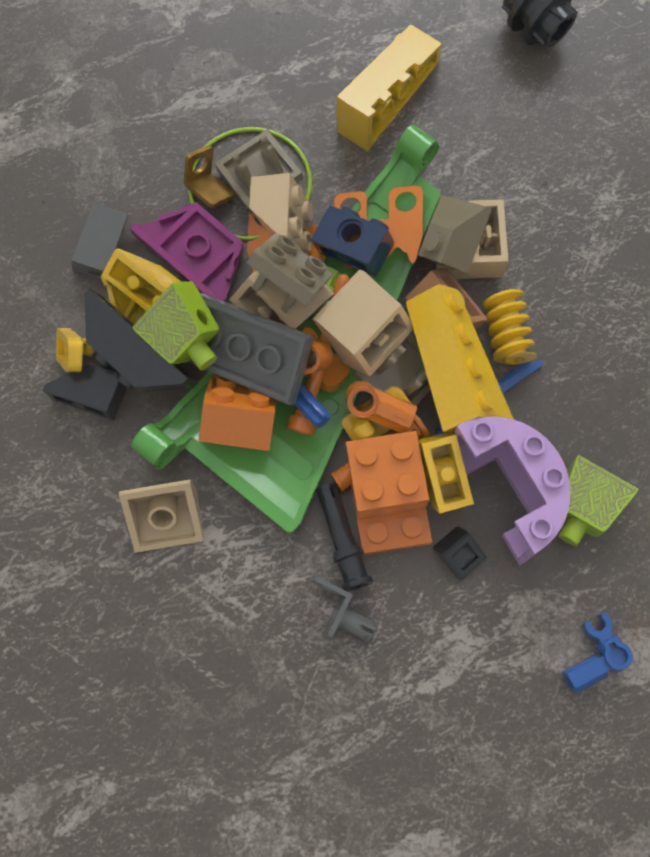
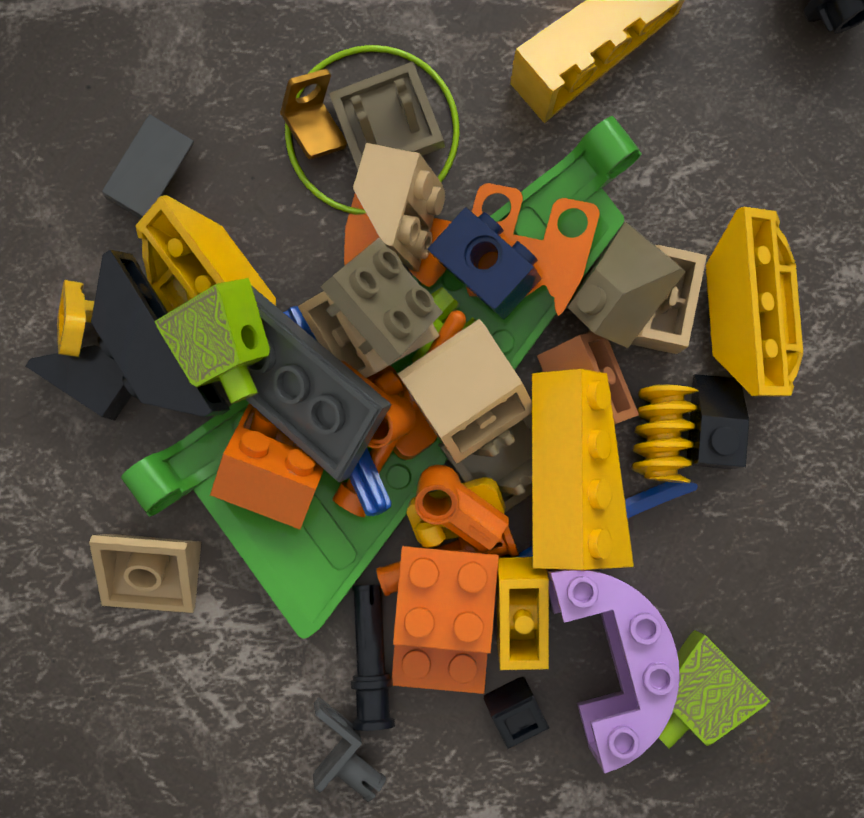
camera: 15 degrees right, 10 degrees up
magenta wing [130,202,244,302] -> none
none -> black slope [687,374,749,469]
none -> yellow wedge [706,206,803,397]

